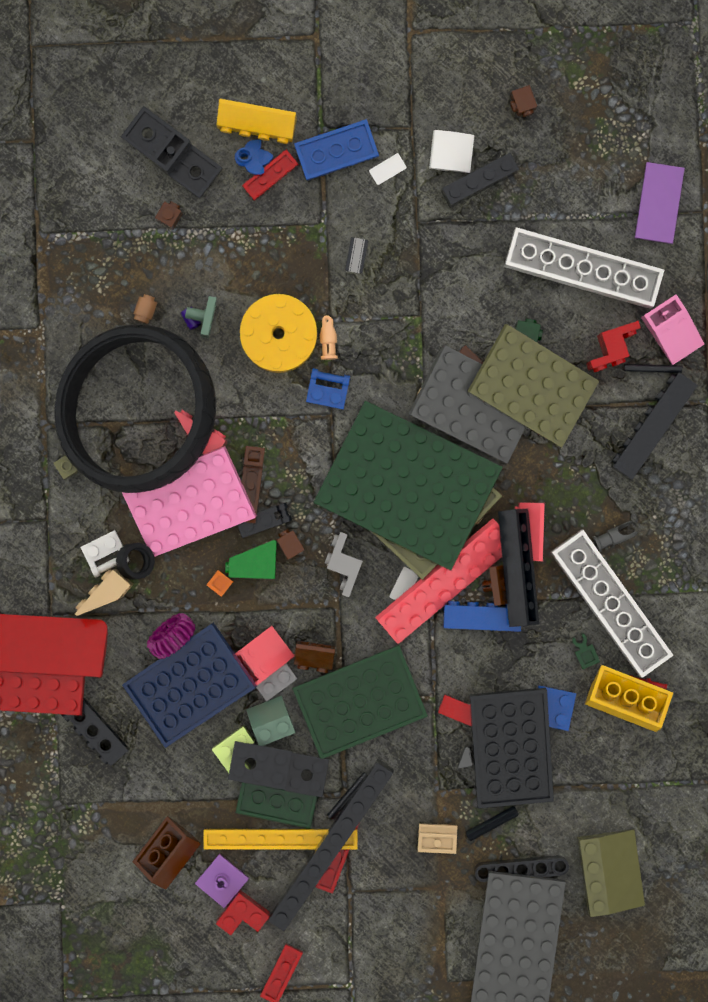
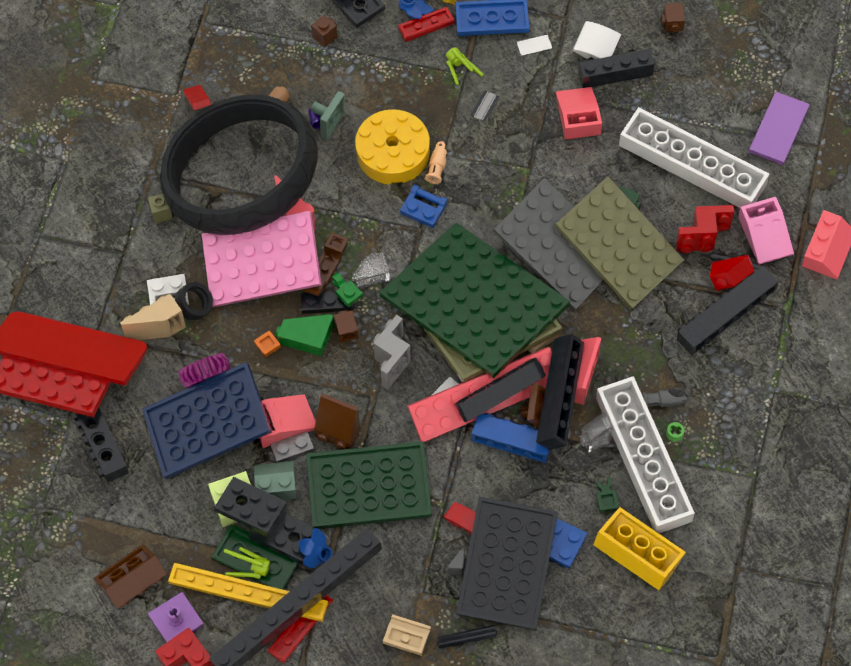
camera: 15 degrees right, 25 degrees down
none -> red tile [183,84,211,110]
none -> lime plant [224,547,271,579]
none -> blue plate [299,528,332,568]
none -> green plate [332,273,363,307]
none -> clear slope [352,252,390,288]
none -> lime plant [446,47,484,85]
none -> black beam [455,357,546,422]
none -> coral slope [556,87,602,140]
none -> clear slope [580,412,613,452]
none -> bright green bush [666,422,685,442]
none -> red slope [710,255,754,291]

